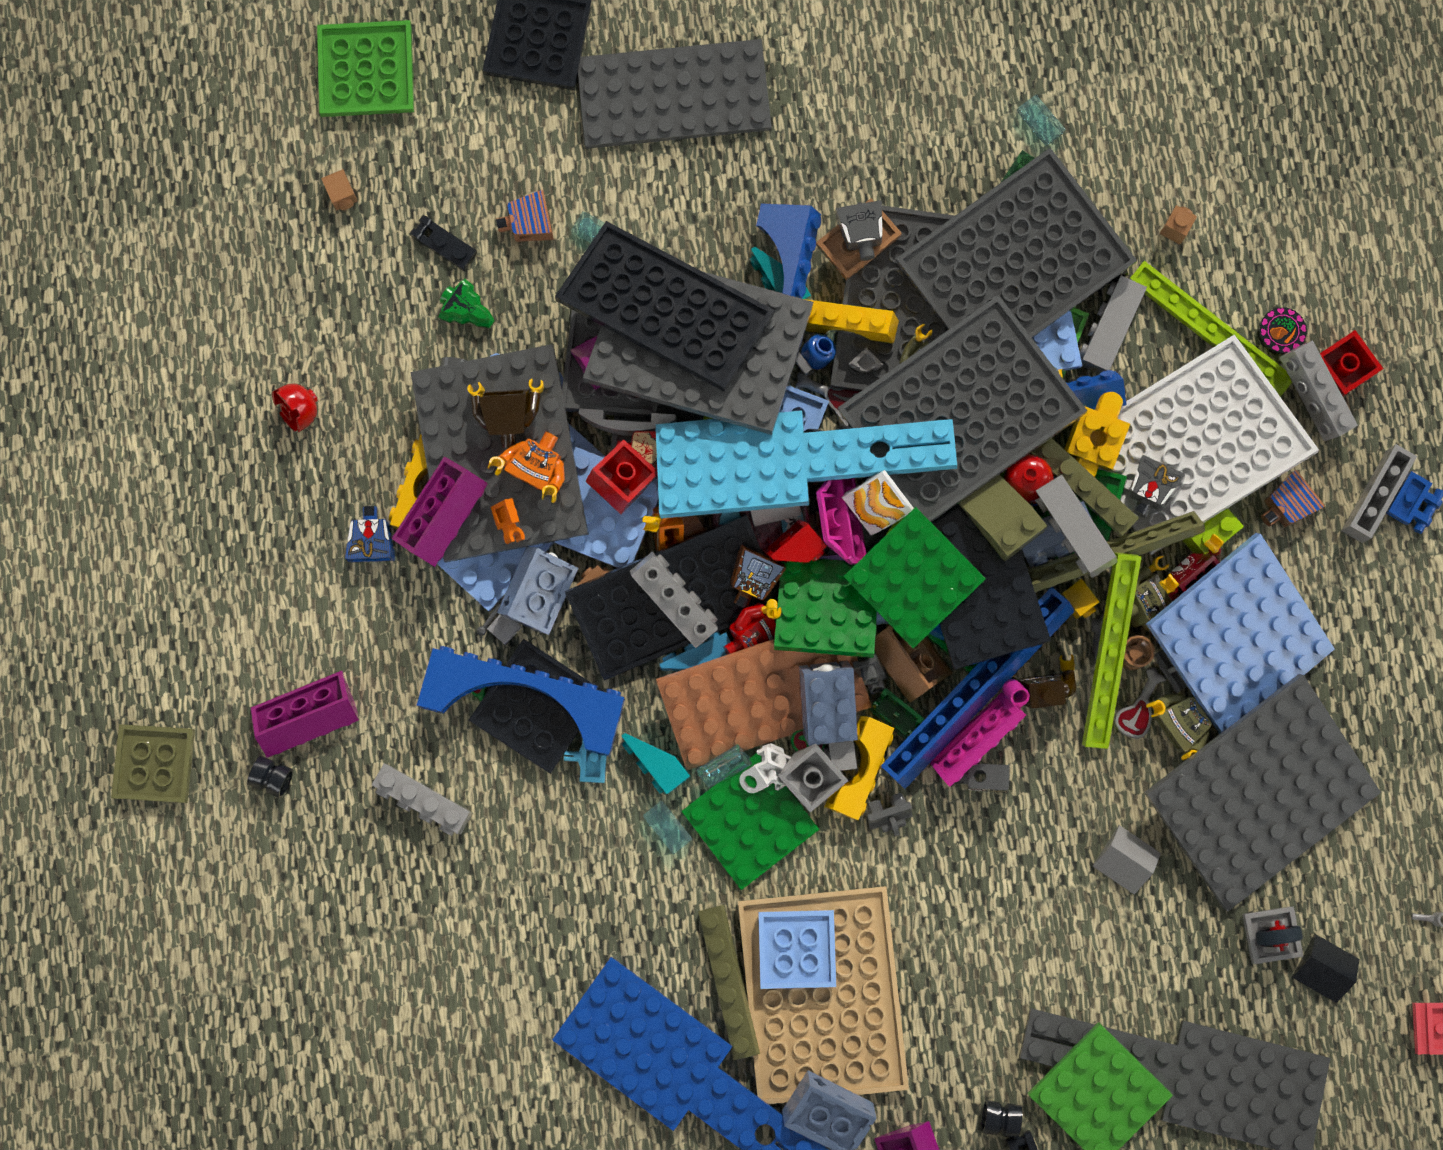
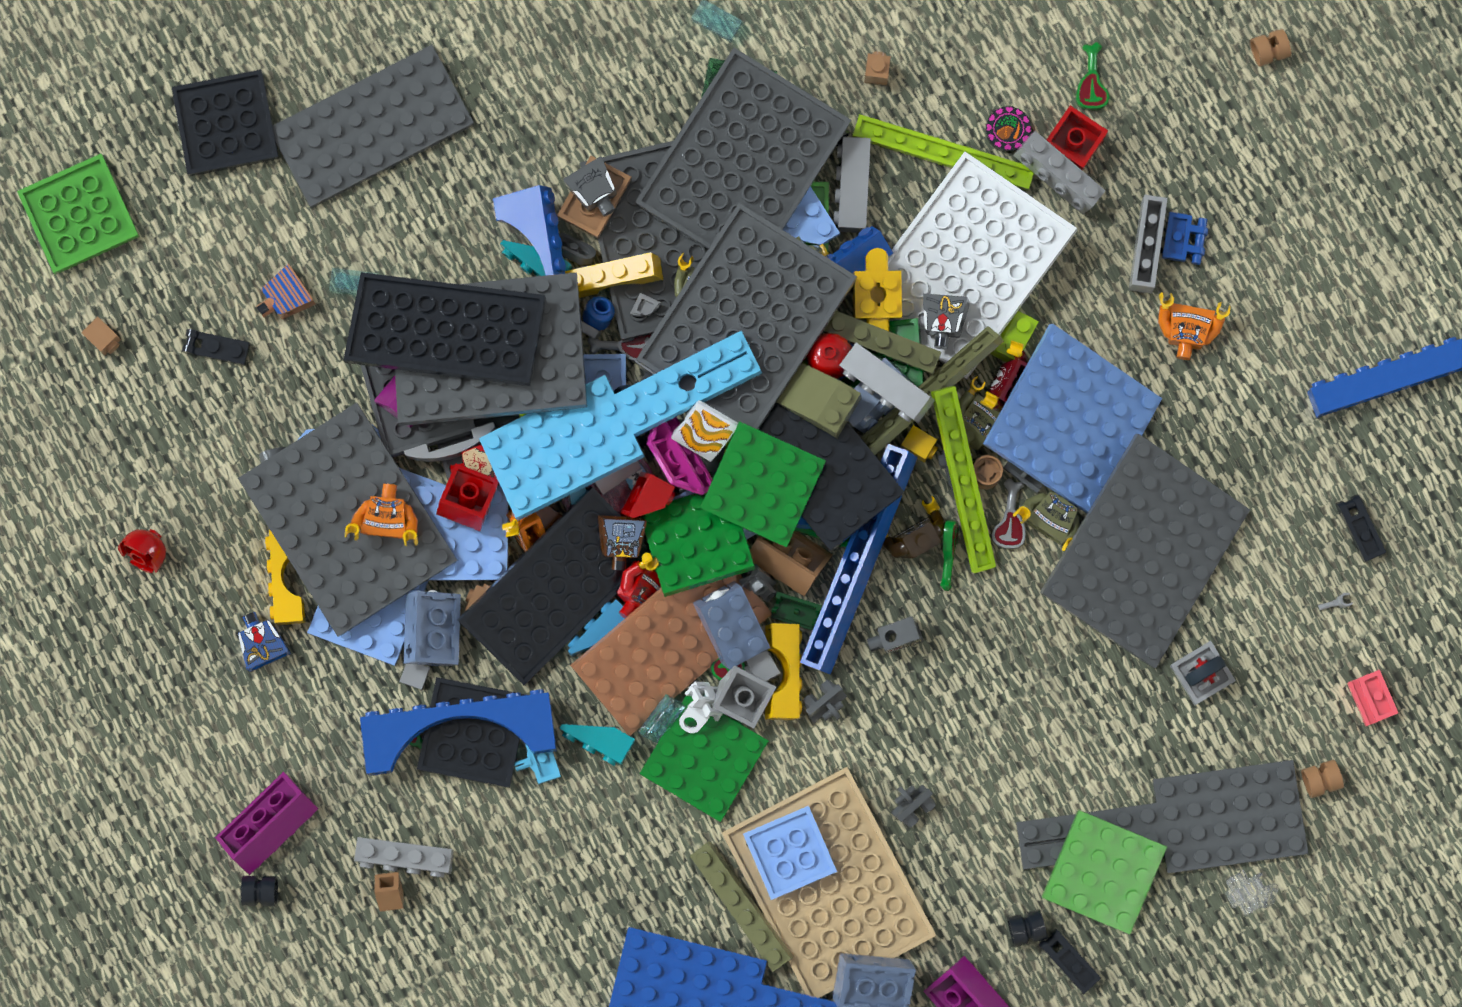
camera: 20 degrees left, 0 degrees up
olive plate [111,724,195,803] -> none
magenta slope [392,456,488,567] -> none
green rock [438,279,495,328] -> none
dark brown torso [467,379,544,448] -> none
dark grey hinge [477,593,506,636] -> none
orange plate [491,498,525,544] -> none
light grey brick [630,552,718,648] -> none
clear light blue plate [643,800,692,855] -> none
dark pink hinge [930,679,1030,787] -> none
light grey slope [1093,825,1161,894] -> none
torso [1261,470,1325,527] -> none
black slope [1291,934,1360,1003] -> none
none -> medium nougat brick [375,872,404,912]
none -> dark grey plate [559,233,596,266]
none -> dark grey hips [891,784,936,828]
none -> green piece [940,520,959,591]
none -> green piece [1076,42,1109,111]
none -> orange torso [1158,292,1231,360]
none -> medium nougat wheel [1301,759,1344,798]

